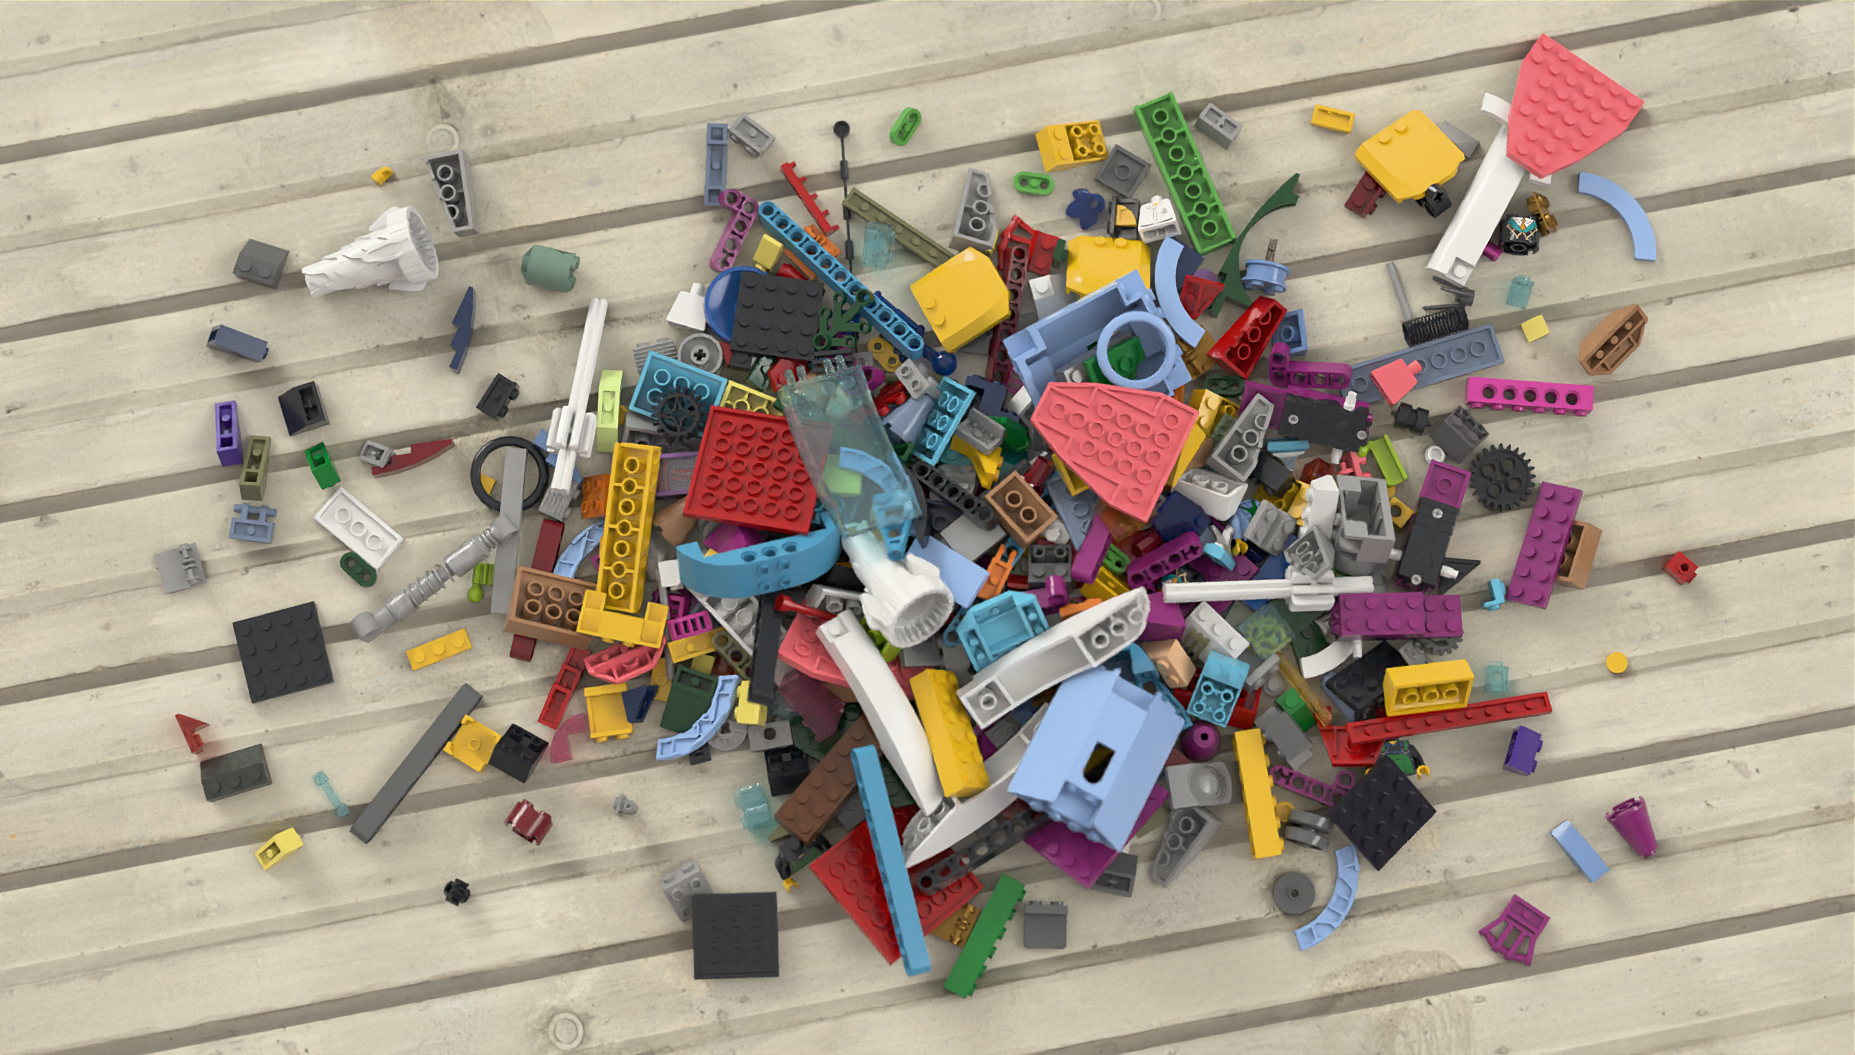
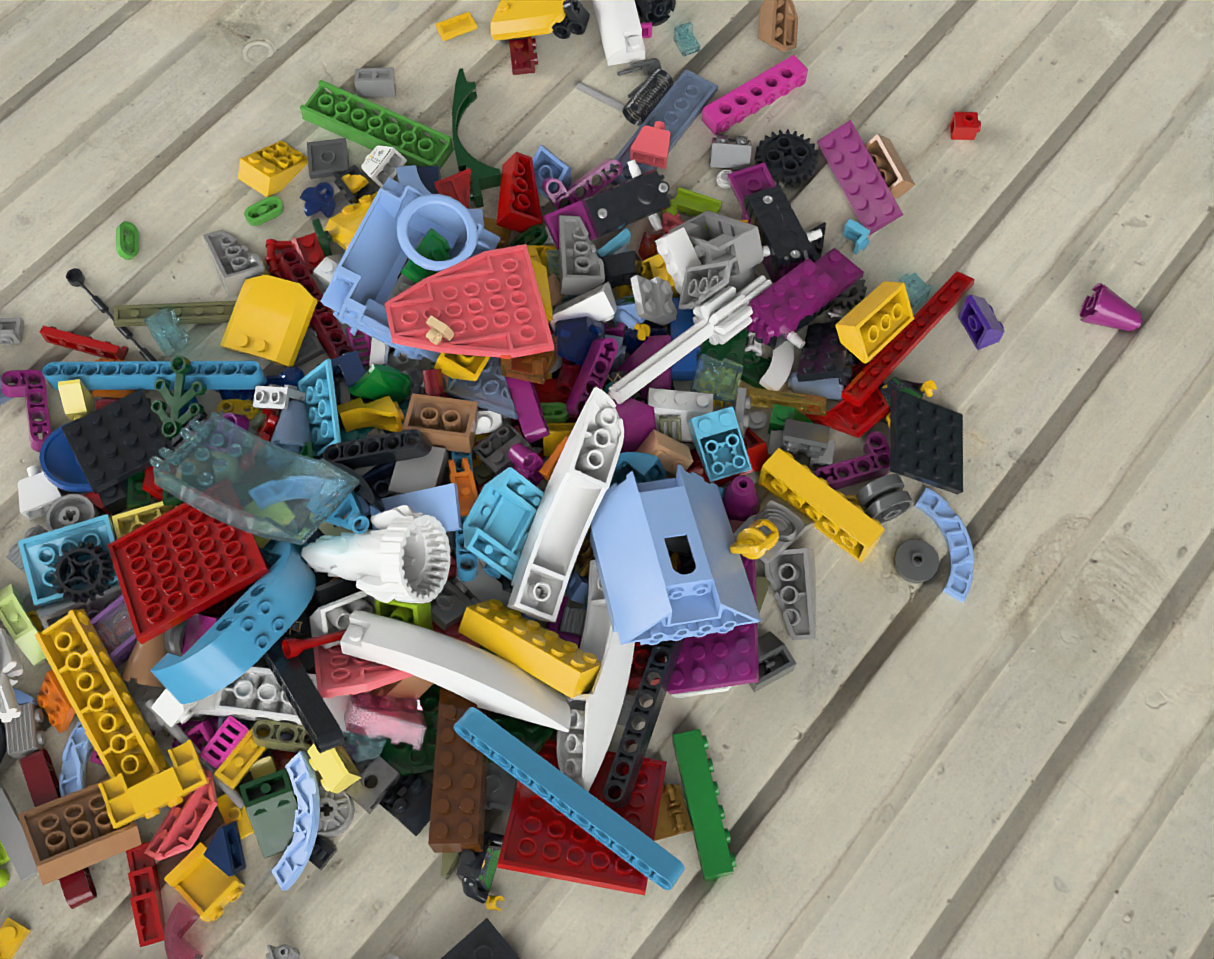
camera: 40 degrees left, 15 degrees down
clear light blue brick [734,783,774,832] -> none
light grey bracket [954,408,1006,456] -> none
dark grey bracket [1024,901,1068,949] -> none
piece [1203,524,1236,571] -> none
medium blue wheel [1241,239,1290,296] -> none
black wheel [1391,402,1432,436] -> none
magenta plate [1478,894,1550,967] -> none
light yellow slope [1520,314,1550,343] -> none
medium blue slope [1550,820,1609,883] -> none
yellow tile [1605,652,1628,673] -> none
none -> tan tile [426,316,455,345]
none -> yellow piece [730,519,779,559]

